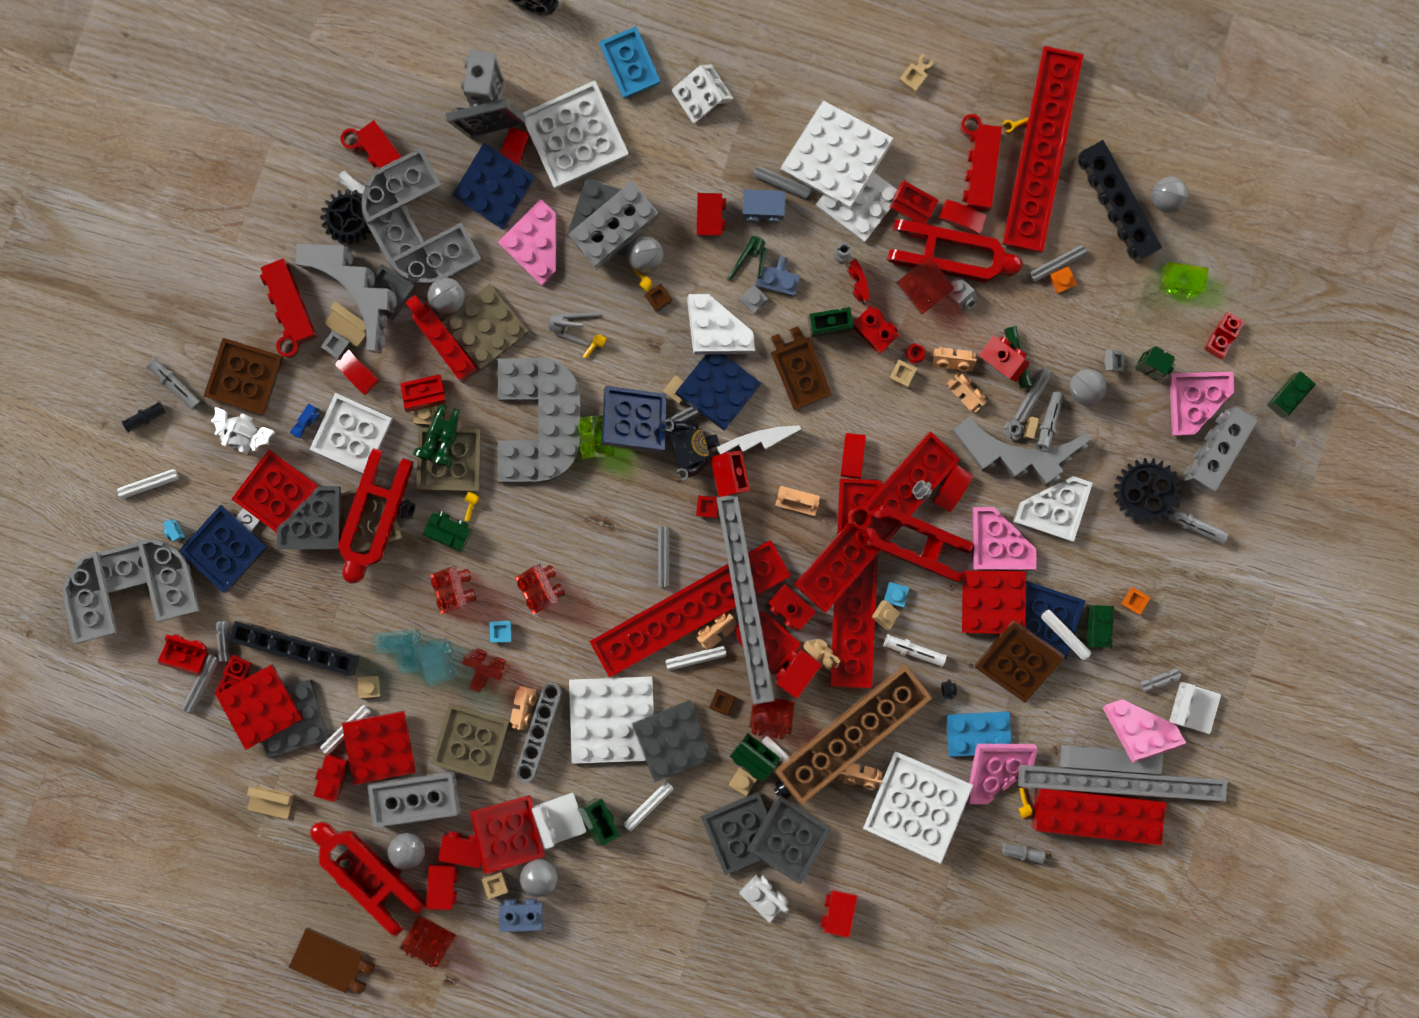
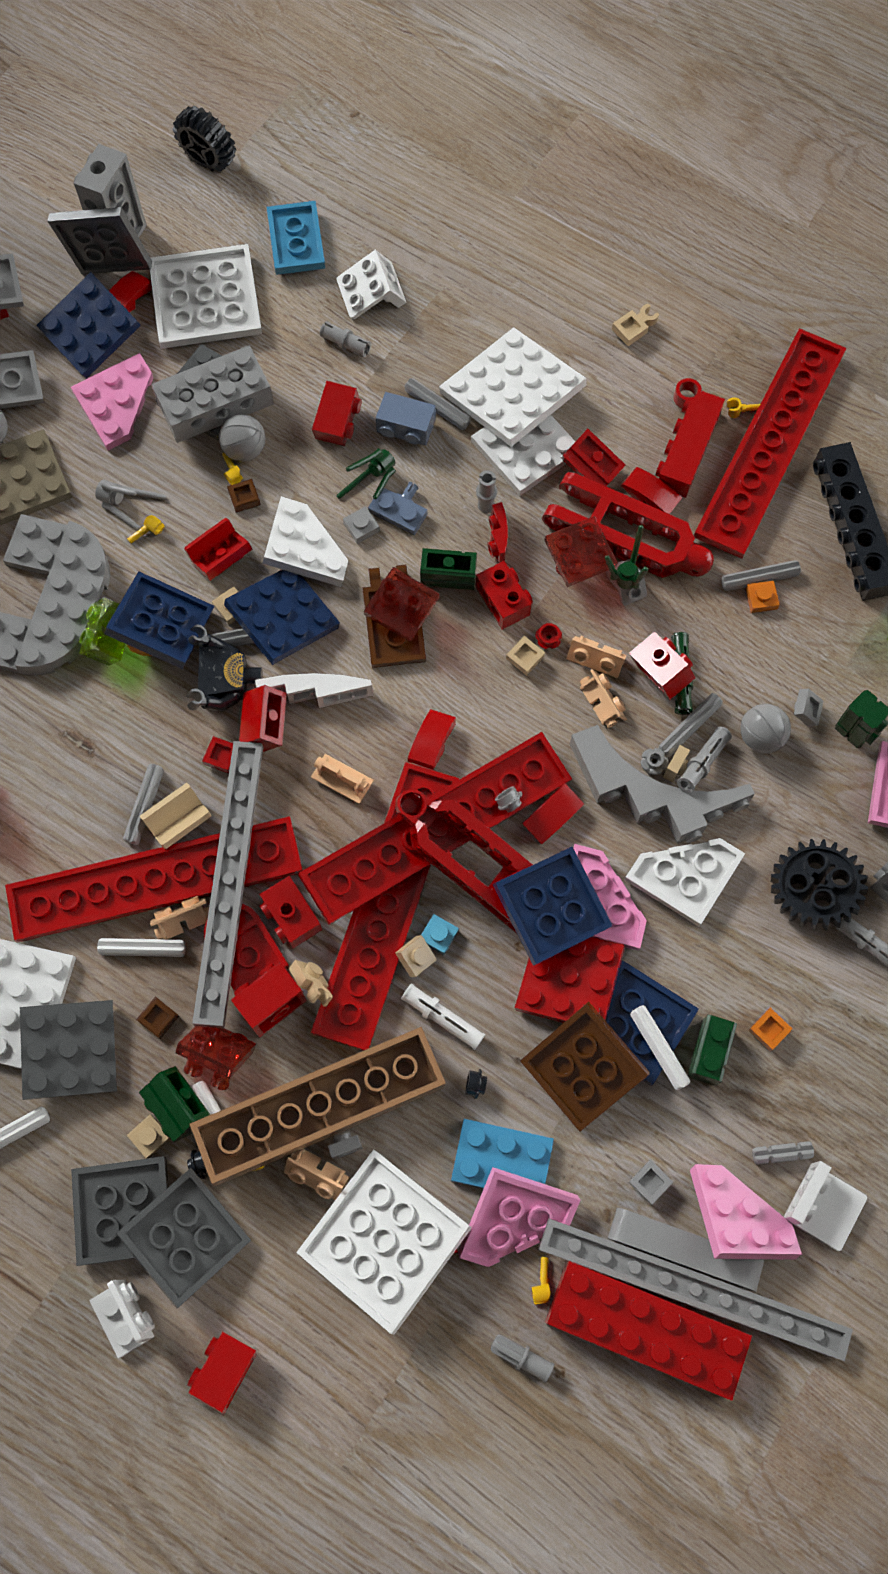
camera: 20 degrees right, 15 degrees down
none -> tan panel [140,783,212,849]
none -> red bracket [184,518,253,581]
none -> light grey pin [320,321,372,357]
none -> light grey plate [328,1132,363,1160]
none -> clear red plate [364,567,440,642]
none -> dark blue plate [493,847,613,966]
none -> dark green plant [605,525,648,590]
none -> light grey plate [628,1159,673,1205]

